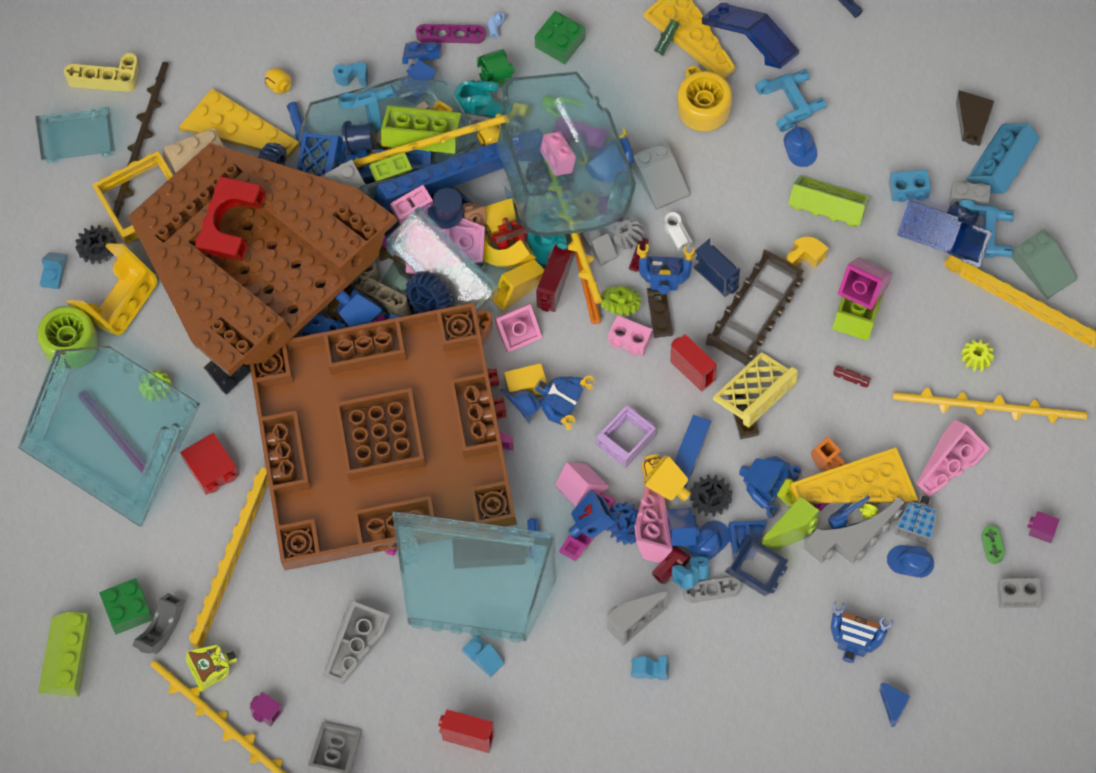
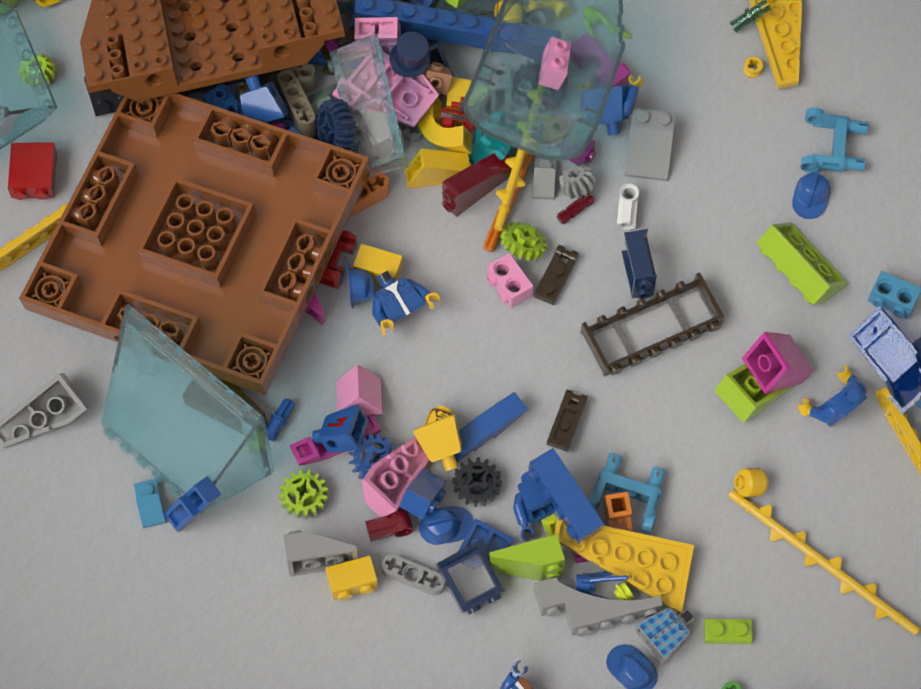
camera: 30 degrees right, 0 degrees up
red brick [438,709,495,753] -> none
bright pink slope [495,303,542,353] -> none
lavender window [596,405,656,468] -> none
dark azure leg [631,656,669,680] -> none
blue torso [637,244,695,294] -> none
red brick [670,334,717,392] -> none
dark azure leg [672,556,710,590] -> none
yellow wheel [677,71,732,132] -> none
clear blue windscreen [702,3,799,69] -> none
light yellow fence [713,352,798,428] -> none
yellow brick [786,237,829,269] -> none
dark red axle [833,365,871,388] -> none
bright pink wedge [916,420,990,497] -> none
neon yellow gear [961,339,994,372] -> none
none -> blue slope [164,476,221,532]
none -> lime gear [279,469,329,519]
none -> yellow brick [325,555,378,601]
none -> blue brick [528,448,604,544]
none -> dark azure connector [588,453,666,534]
none -> lime plate [704,619,752,645]
none -> yellow head [734,468,769,497]
none -> blue torso [797,365,867,427]

